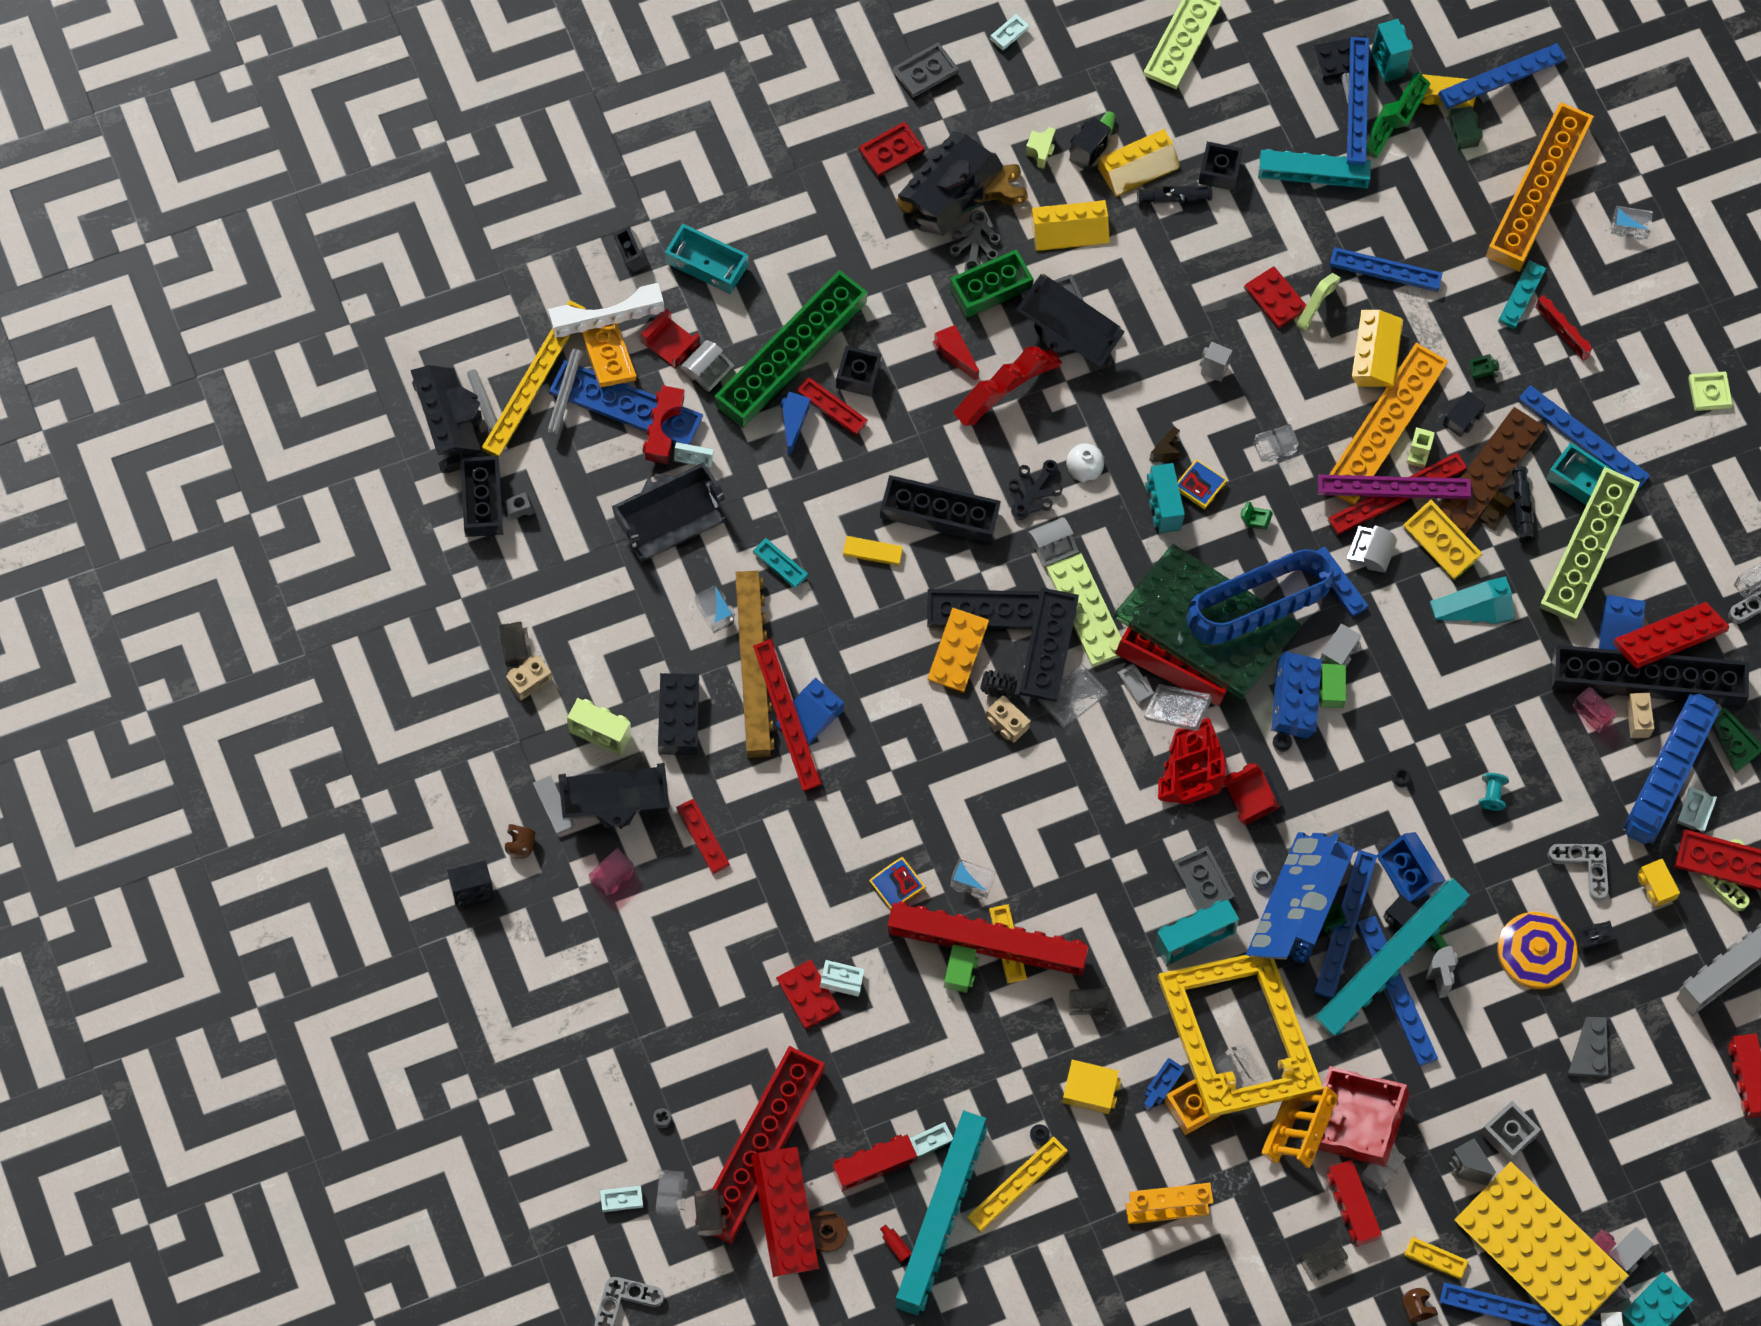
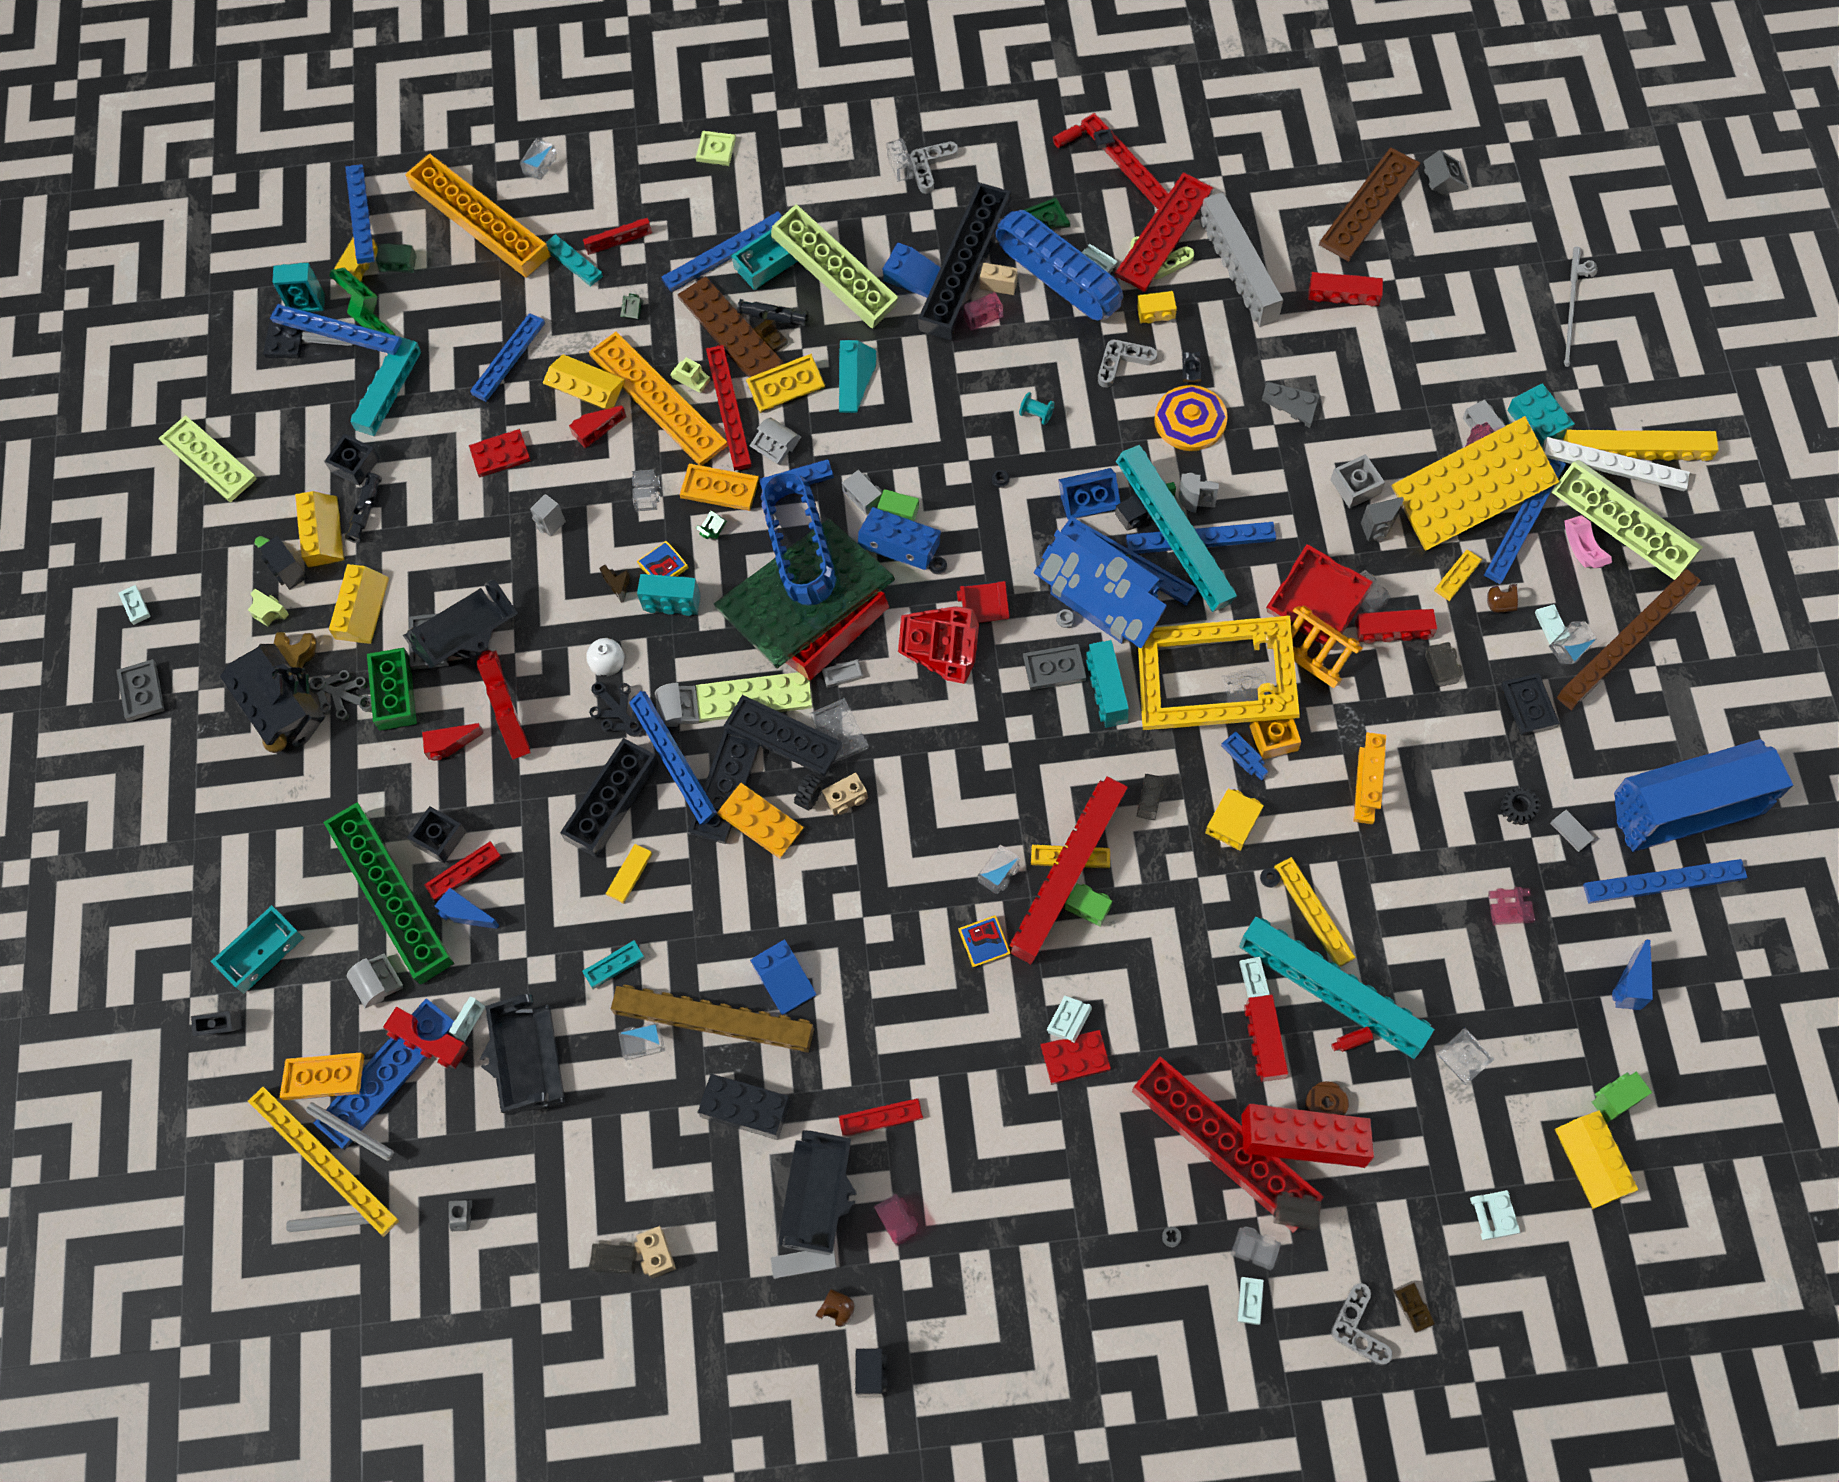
camera: 65 degrees left, 0 degrees up
black piece [410,365,482,473] -> none
black brick [460,456,504,537] -> none
white arch [548,283,665,338] -> none
yellowish green brick [567,698,631,756] -> none
red panel [641,309,700,368] -> none
red plate [753,639,822,791] -> none
red plate [858,121,925,178] -> none
clear plate [1144,684,1212,731] -> none
yellowish green beam [1296,273,1341,331] -> none
magenta plate [1318,475,1471,499] -> none
black brick [1443,391,1486,438] -> none
red plate [1613,602,1730,669] -> none
none -> red slope [569,405,627,448]
none -> blue plate [629,691,717,825]
none -> light orange plate [679,464,759,511]

